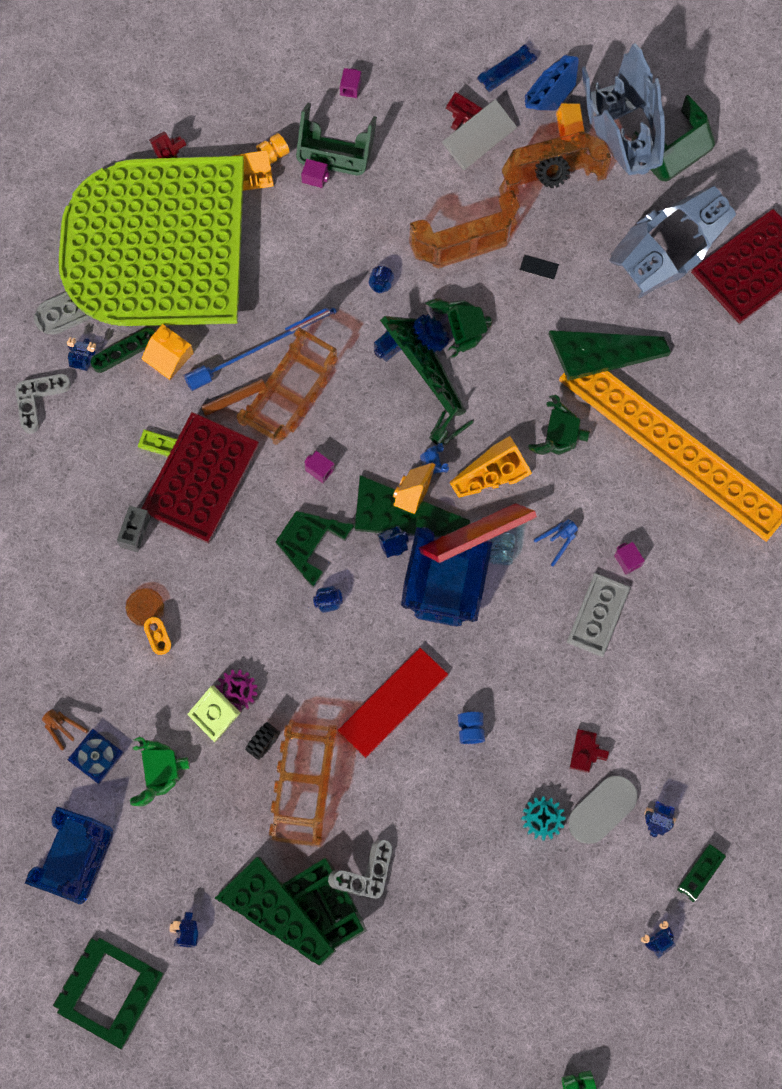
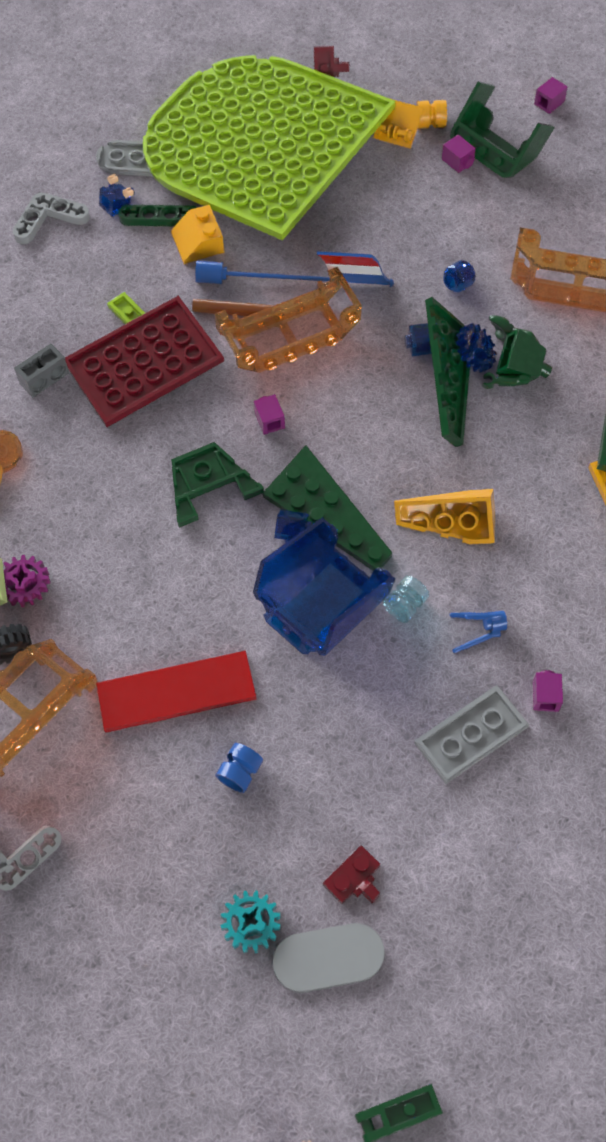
camera: 35 degrees right, 10 degrees down
clear blue head [313,586,343,613] -> none
light orange slope [393,463,436,514] -> none
red tile [419,503,537,563] -> none
blue piece [420,443,449,474] -> none
dark green plant [429,407,473,445] -> none
dark green torso [528,395,590,455] -> none
clear blue piece [644,801,676,837] -> none

